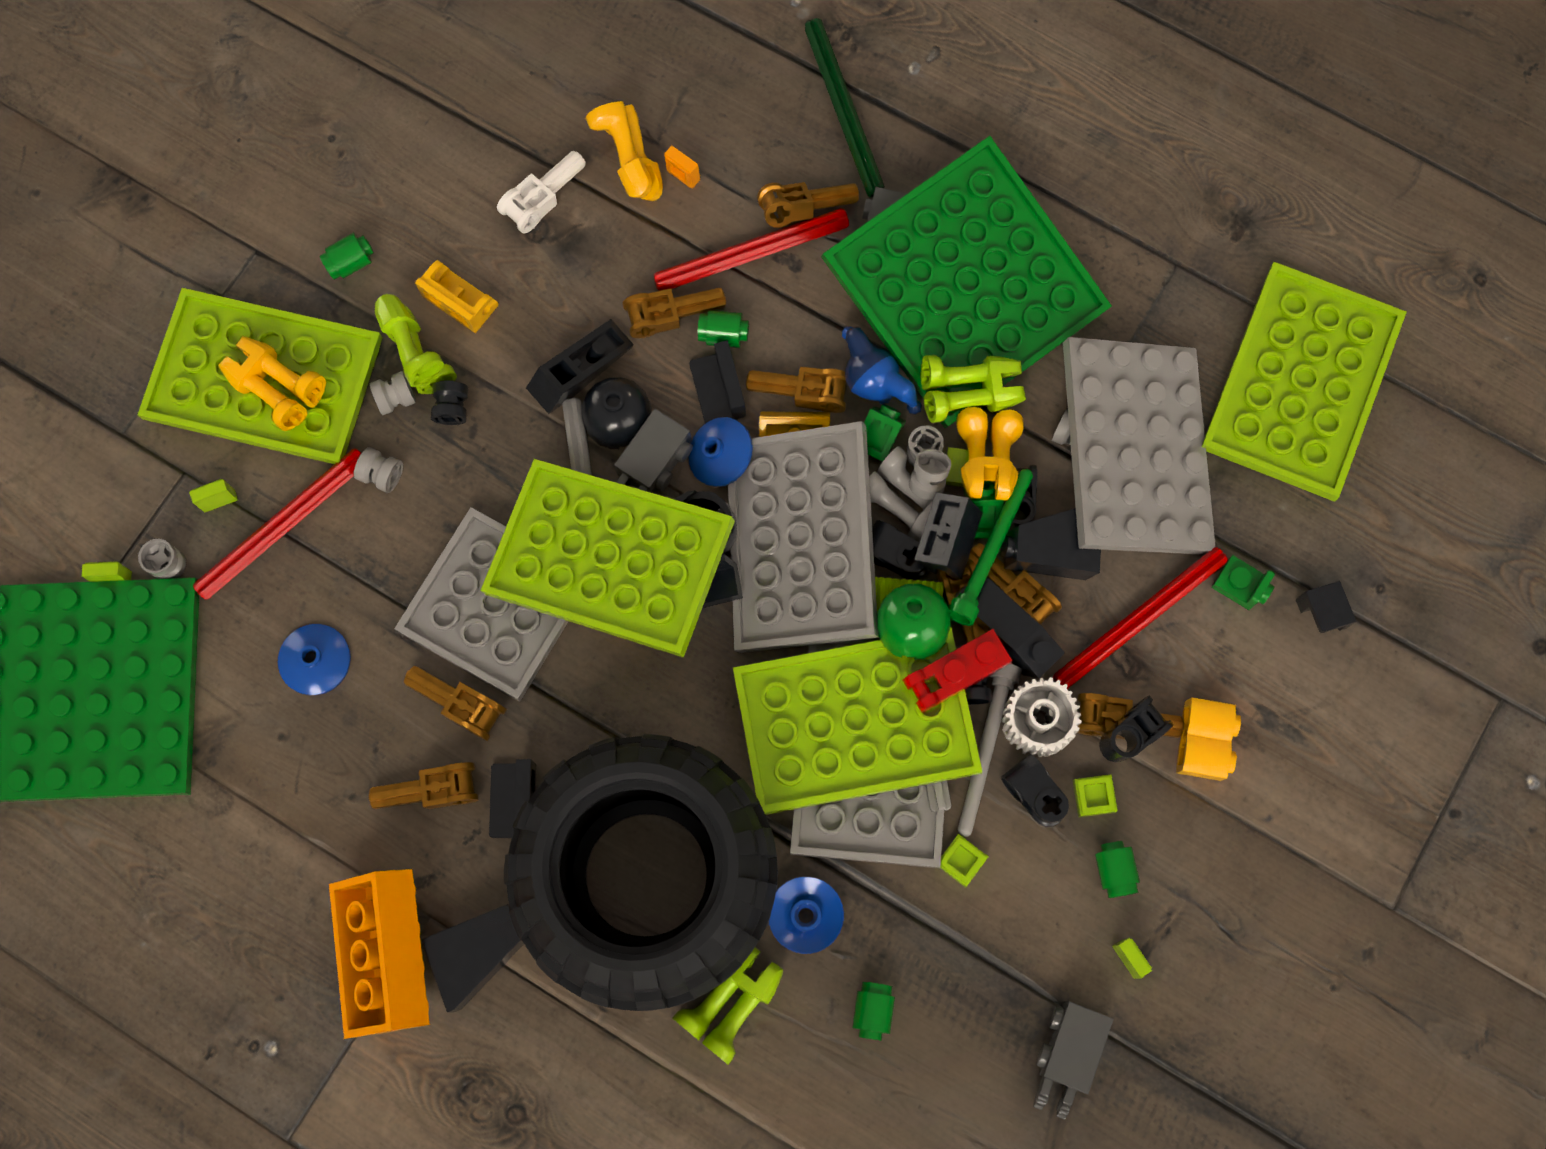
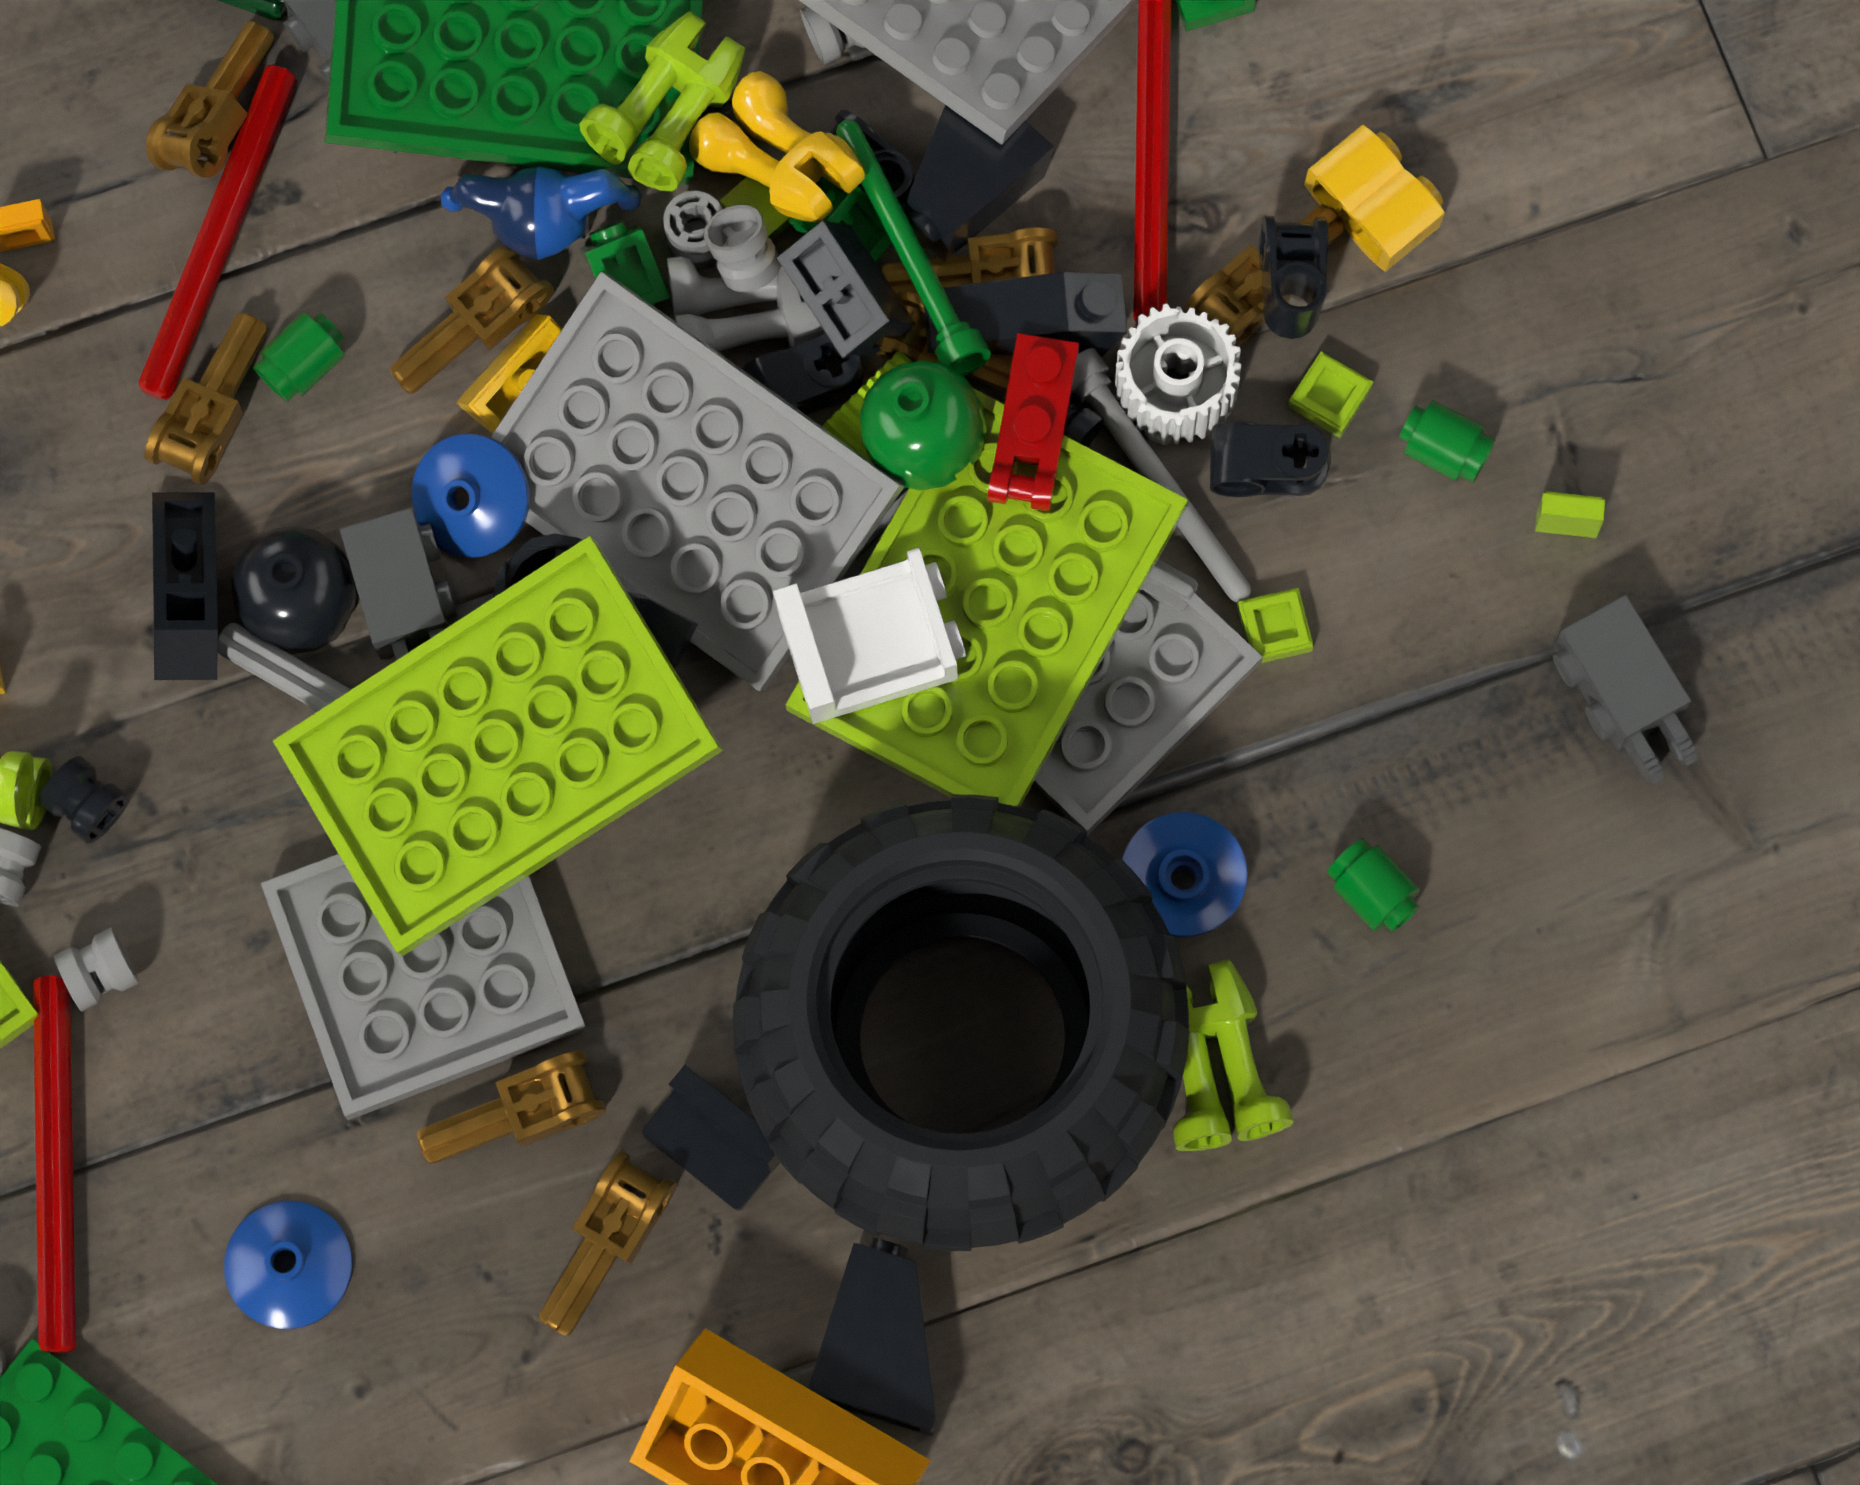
camera: 50 degrees left, 0 degrees up
black panel [689,340,746,424] -> none
none -> white panel [773,548,966,724]

